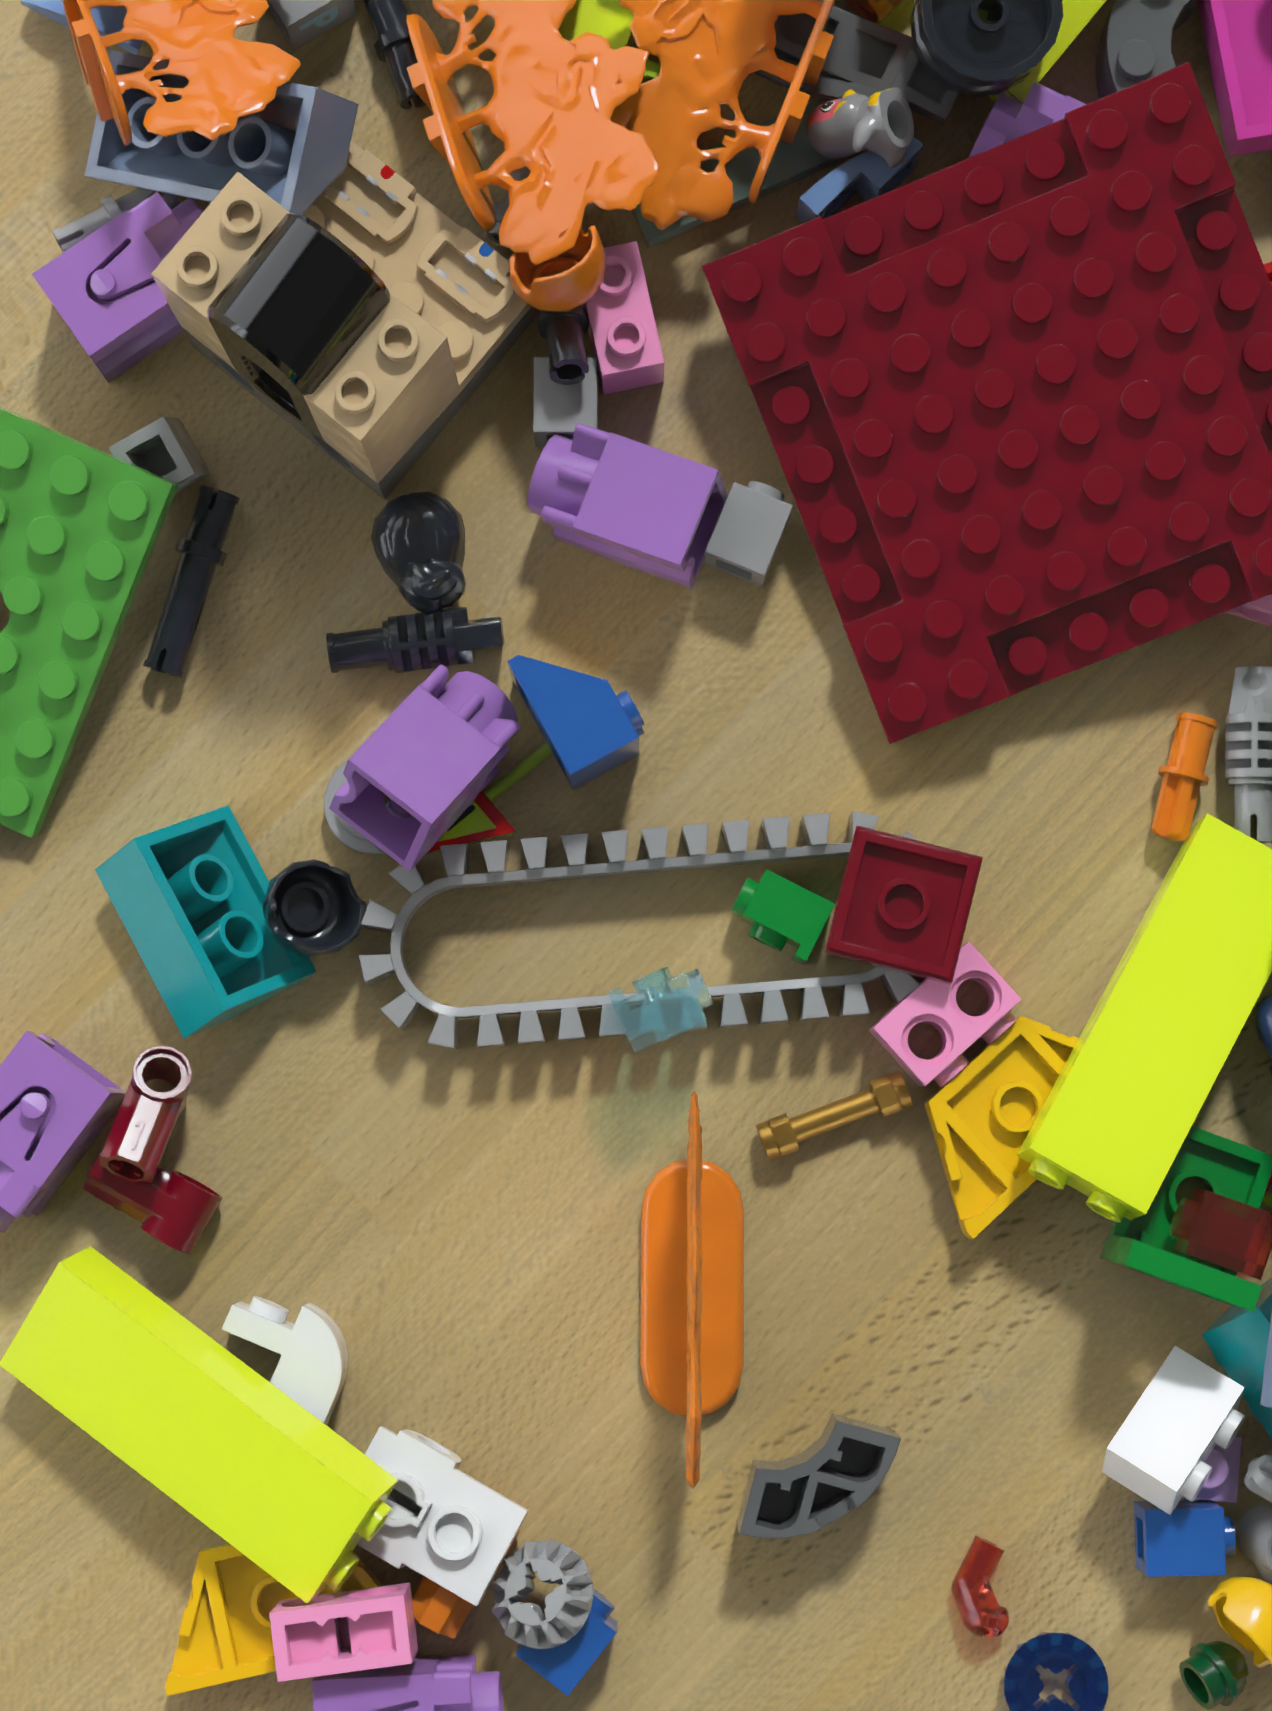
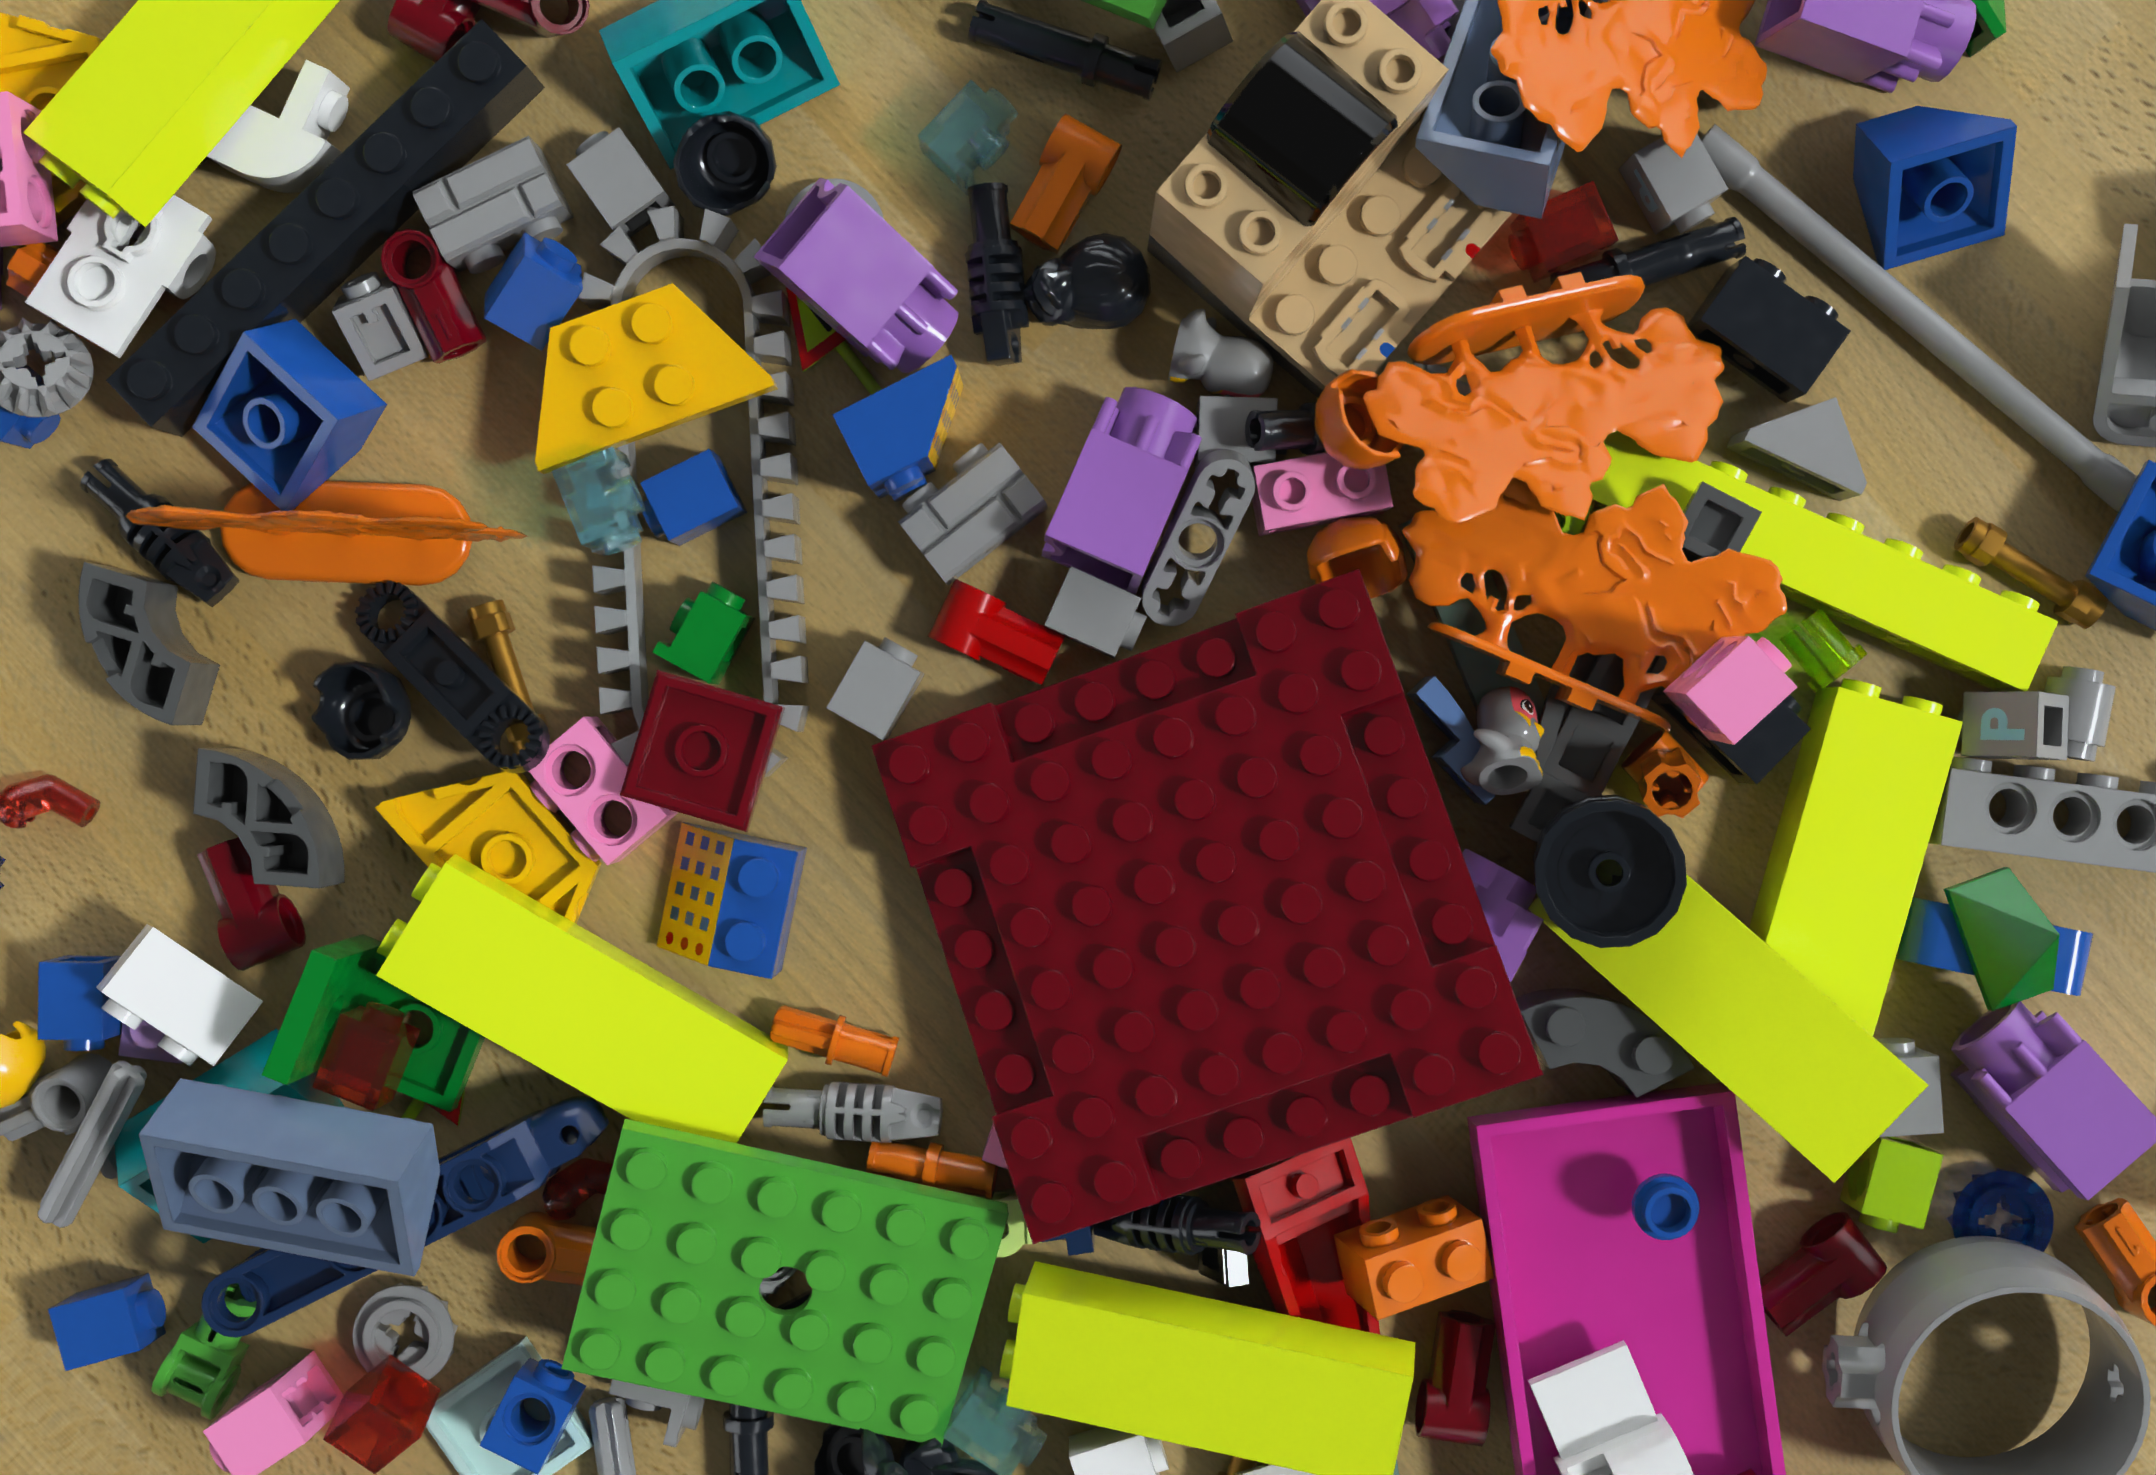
camera: 95 degrees right, 5 degrees up
none -> black hinge [80,459,239,607]
none -> black brick [106,19,545,437]
none -> blue slope [192,319,387,511]
none -> dark grey brick [193,747,345,888]
none -> dark red piece [197,837,306,971]
none -> black hair [311,661,411,760]
none -> light grey bracket [332,272,429,381]
none -> black plate [355,580,550,773]
none -> dark red piece [381,229,487,364]
none -> light grey brick [412,136,574,274]
none -> blue brick [484,232,583,351]
none -> yellow wing [535,283,778,474]
none -> light grey brick [566,127,675,237]
none -> blue brick [639,449,747,546]
none -> blue slope [656,822,807,979]
none -> light grey brick [826,637,925,740]
none -> light grey brick [898,442,1048,585]
none -> clear light blue brick [917,80,1018,195]
none -> red piece [928,579,1065,685]
none -> orange piece [1010,113,1122,254]
none -> light grey beam [1141,449,1255,626]
none -> light grey animal [1168,308,1274,398]
none -> orange hair [1307,515,1408,599]
none -> clear red brick [1508,181,1619,283]

